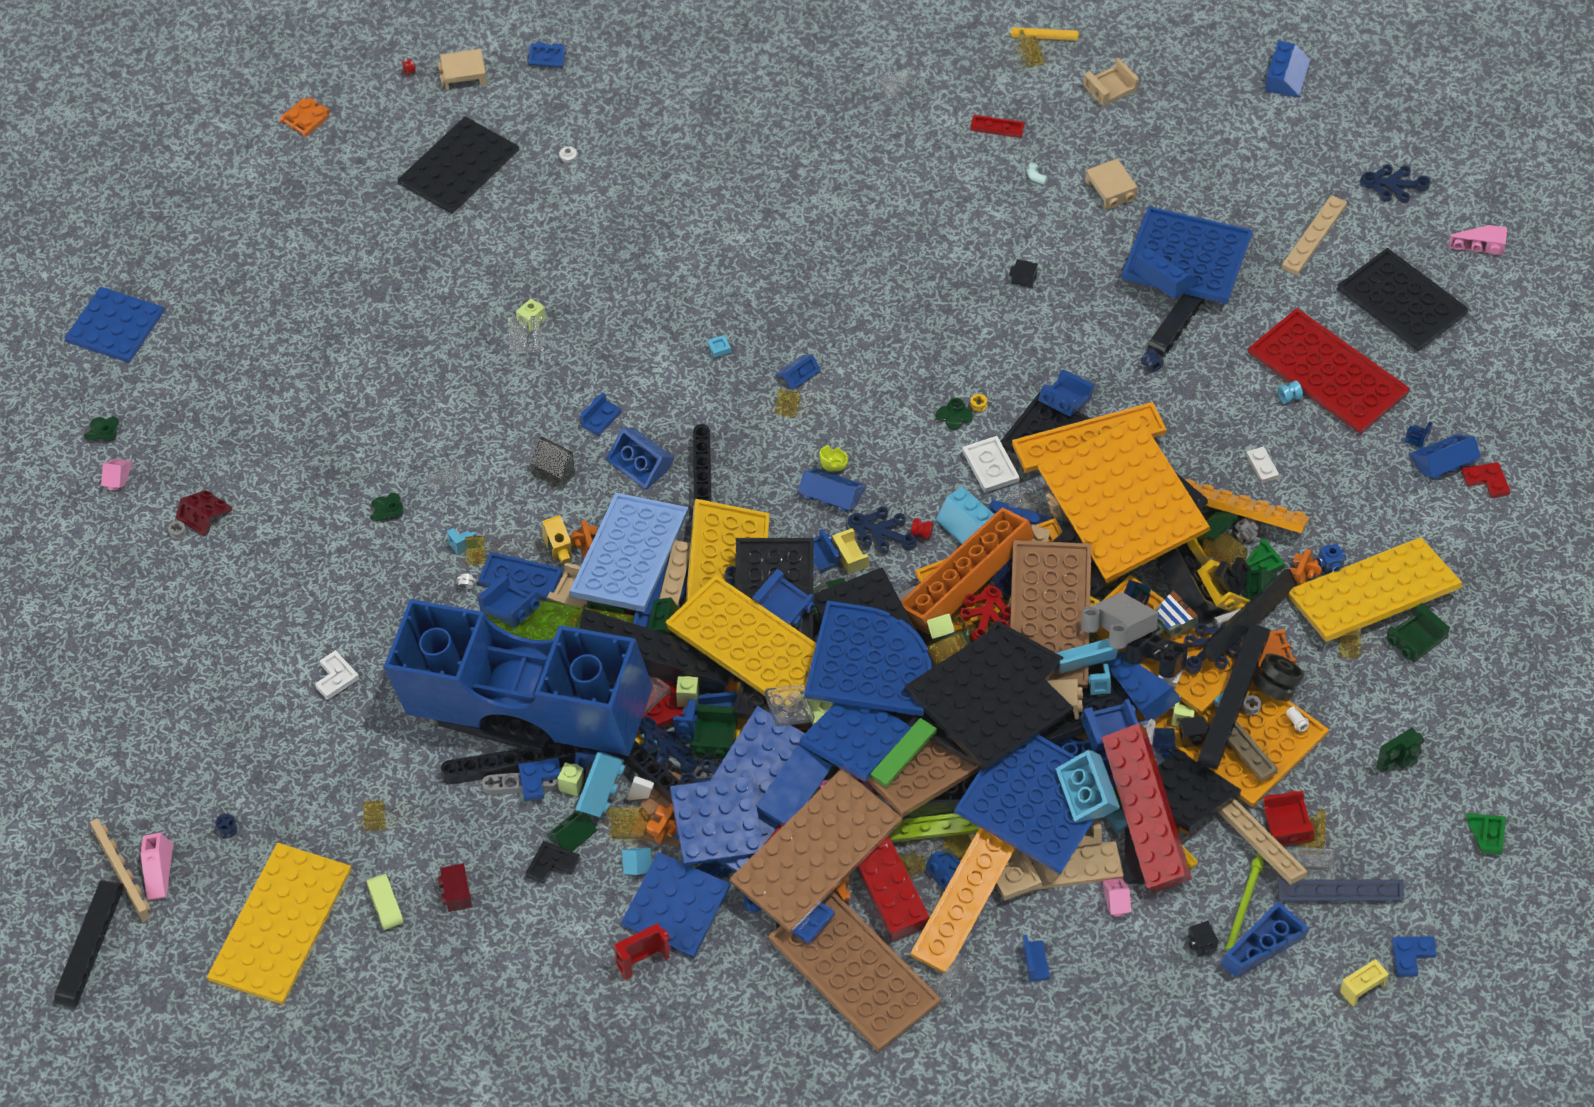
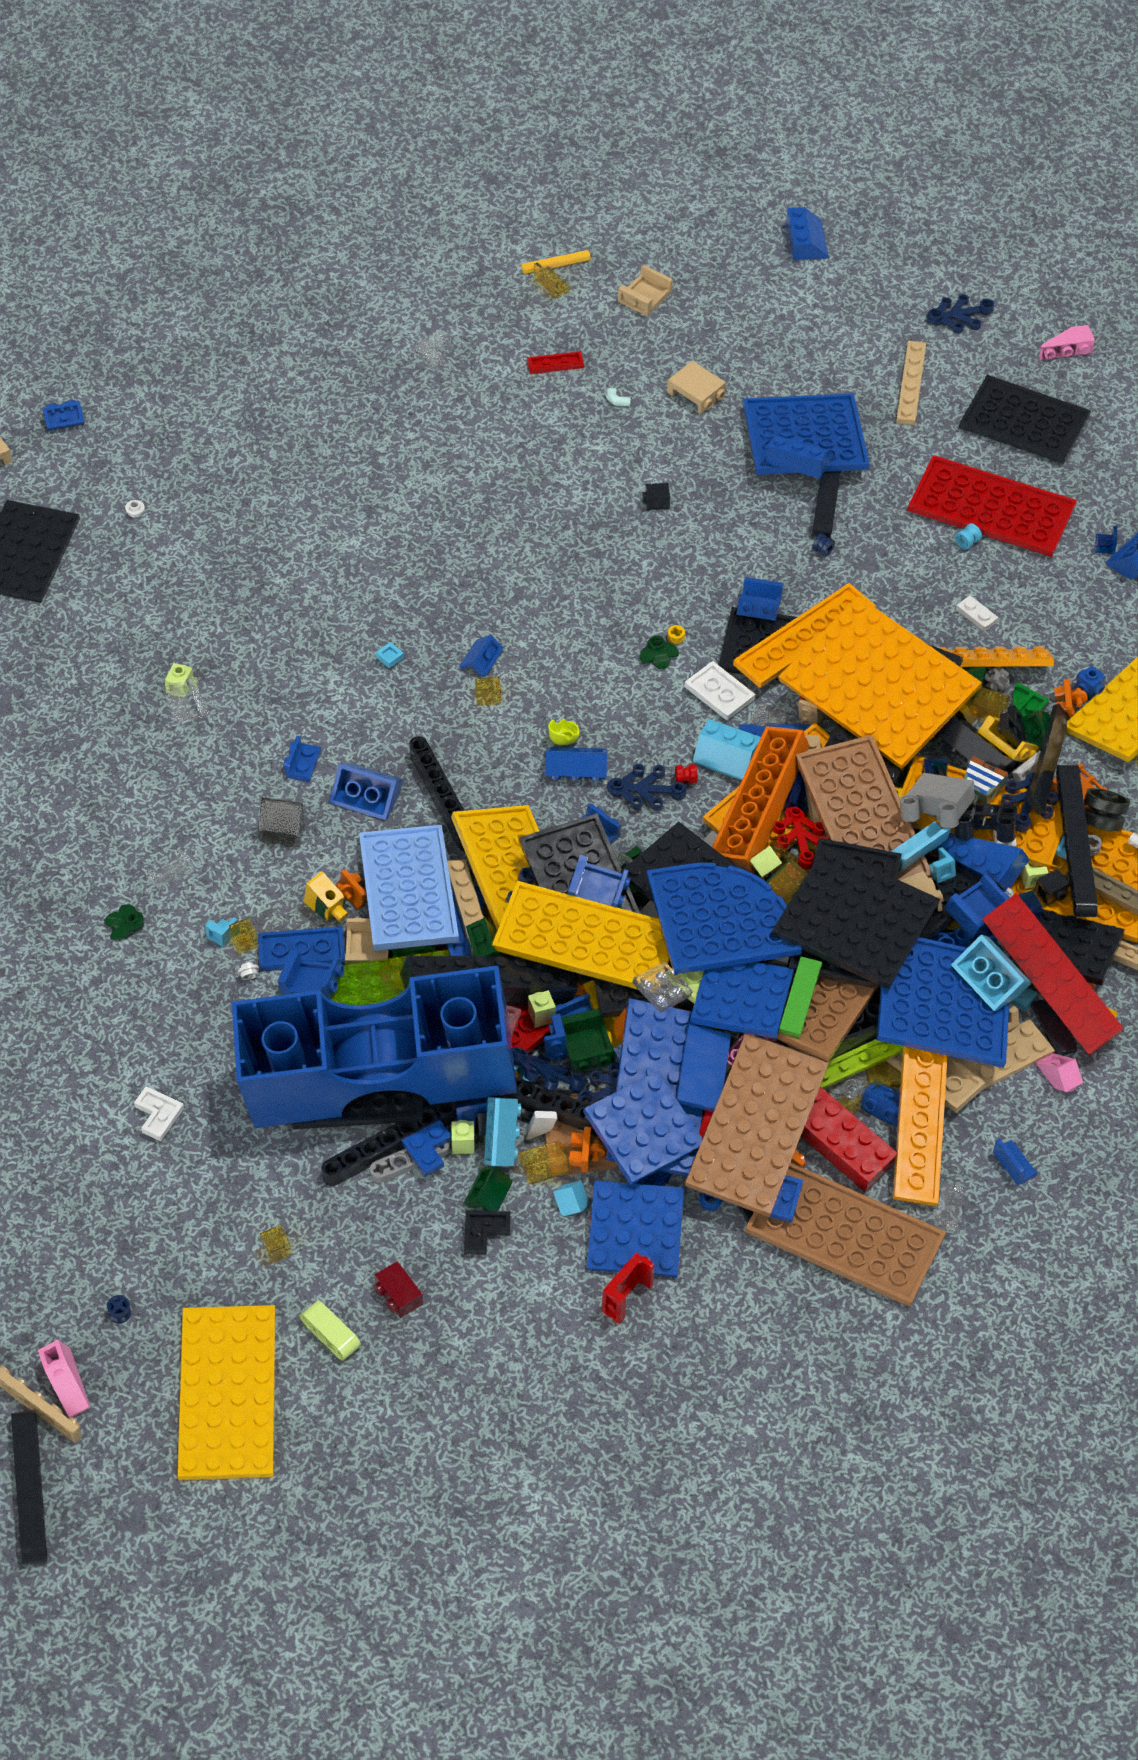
camera: 25 degrees left, 0 degrees up
light yellow panel [832,528,869,574] -> none

